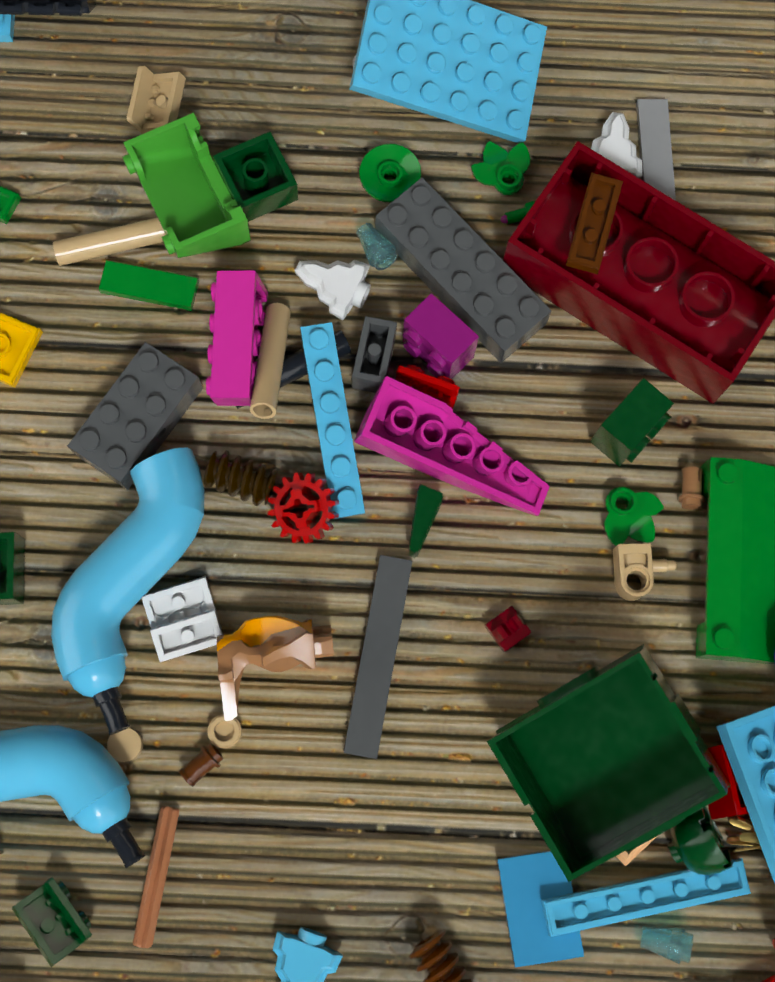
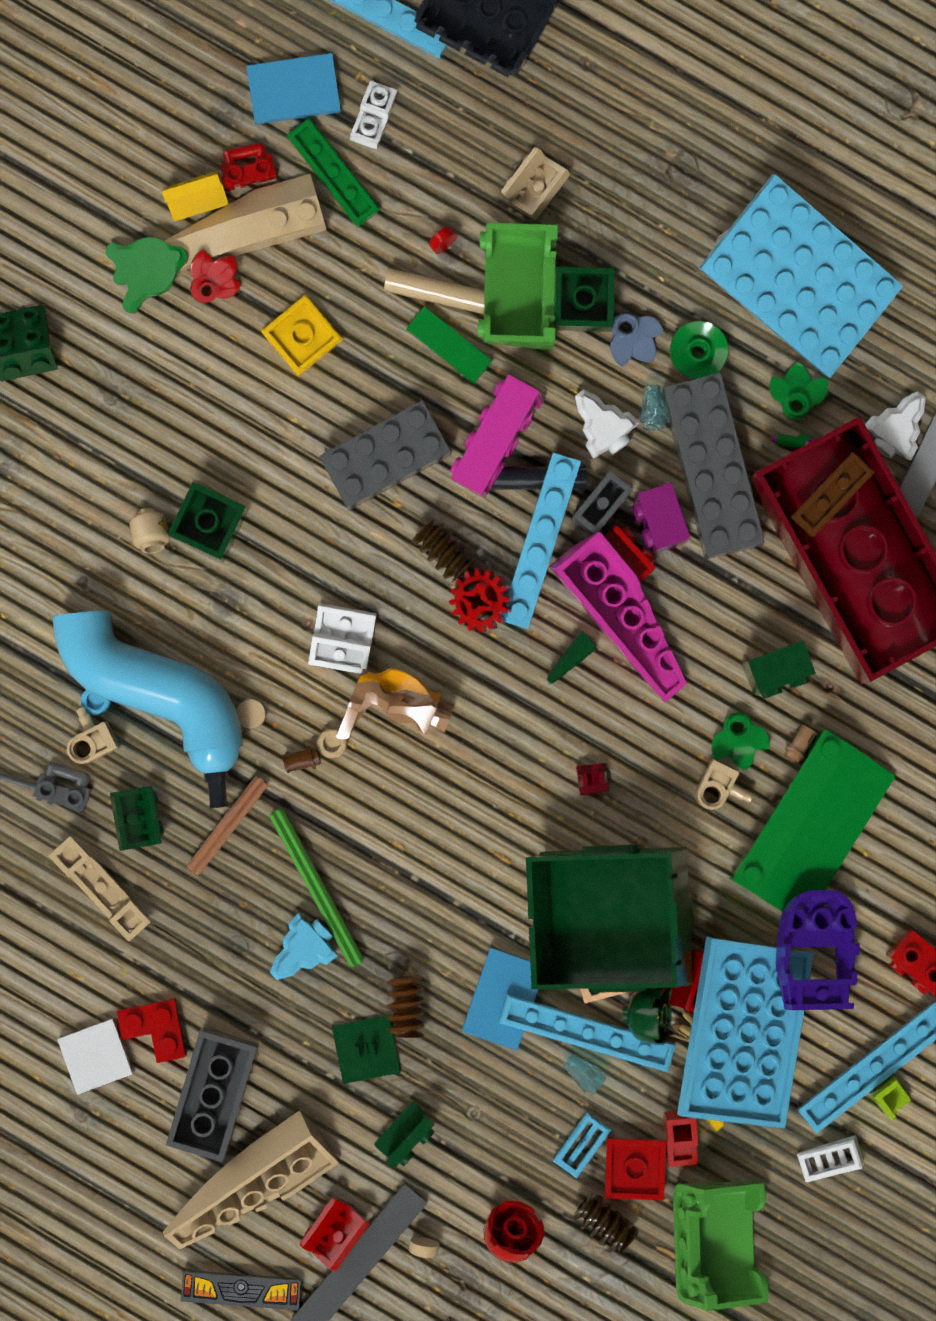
camera: 30 degrees right, 10 degrees up
medium azure animal [51,447,205,735] -> none
tan piece [250,303,291,419] -> none
dark grey tile [344,555,412,759] -> none
none -> bright green axle [269,808,364,967]
none -> red tile [429,226,458,254]
none -> sand blue plate [610,312,663,367]

